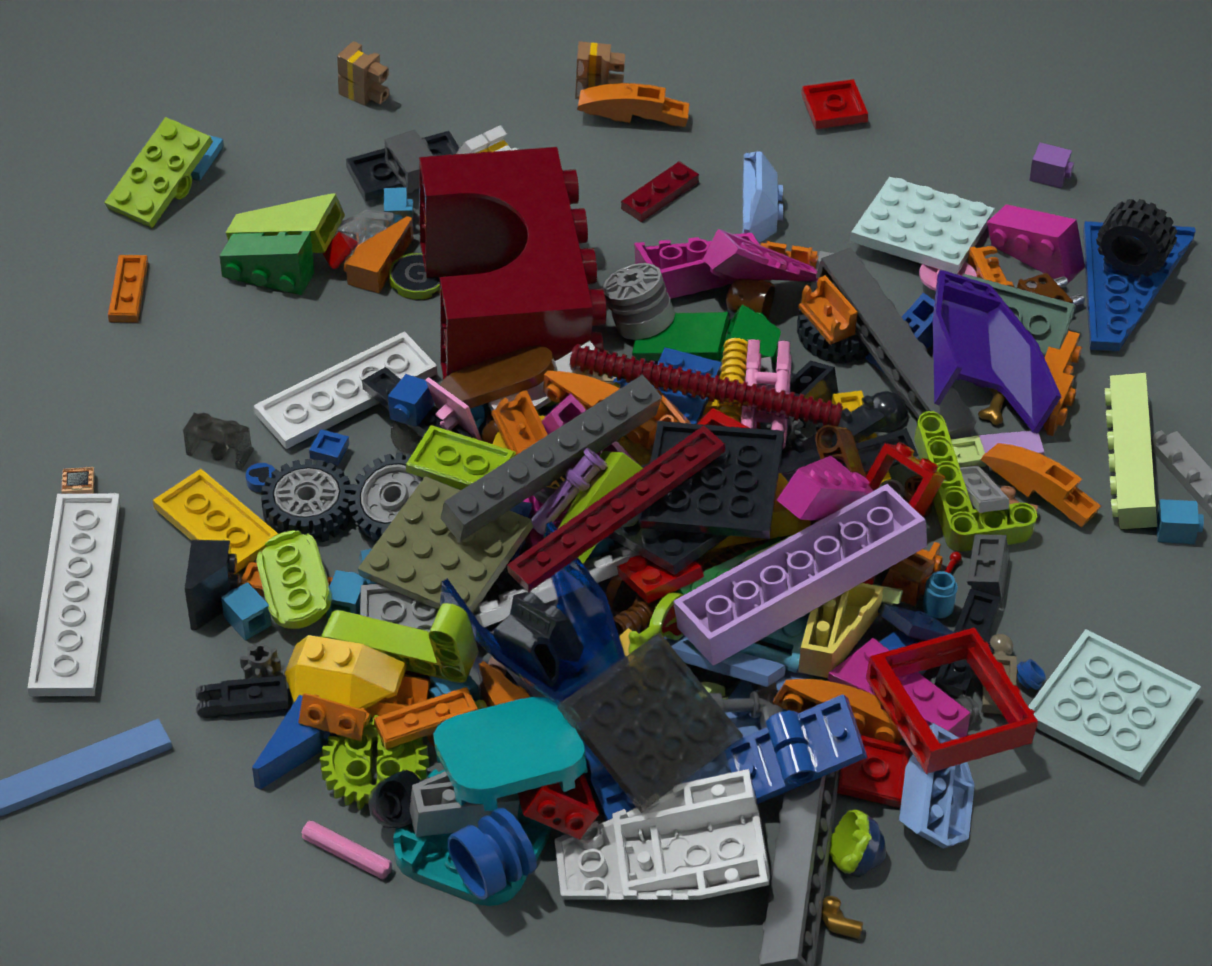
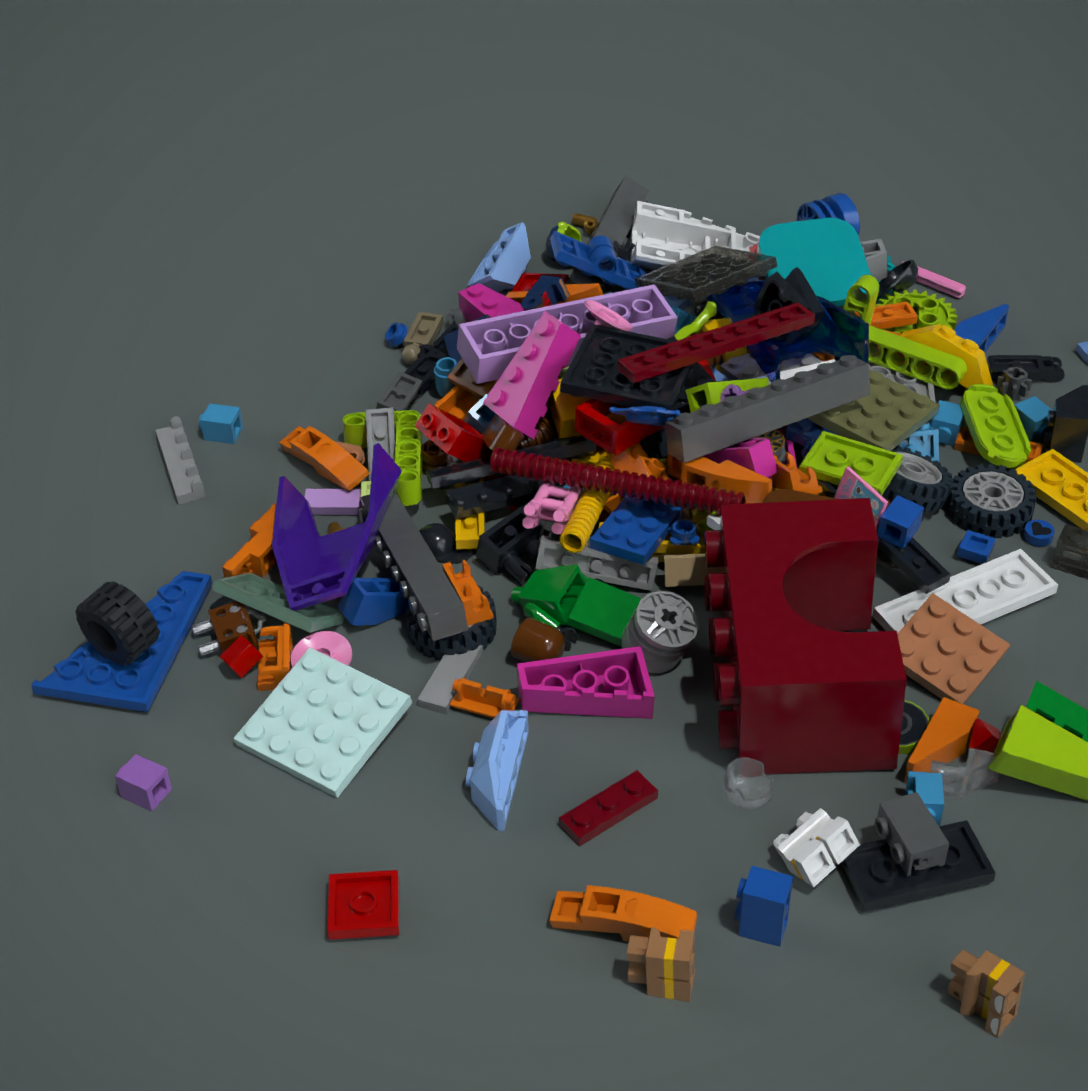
camera: 170 degrees left, 5 degrees down
orange hinge [298,693,371,741] -> none
dark pink wedge [703,229,818,282] -> none
red window [866,627,1038,774] -> none
dark pink wedge [987,204,1085,284] -> none
light aqua plate [1028,629,1201,781] -> none
yellowish green brick [1105,373,1157,529] -> none
none -> red slope [219,635,263,679]
none -> dark blue leg [521,275,570,311]
none -> bright pink dish [584,299,633,332]
none -> blue arm [609,406,680,427]
none -> black bar [613,238,635,262]
none -> blue brick [735,865,793,947]
none -> nougat plate [897,593,1010,705]

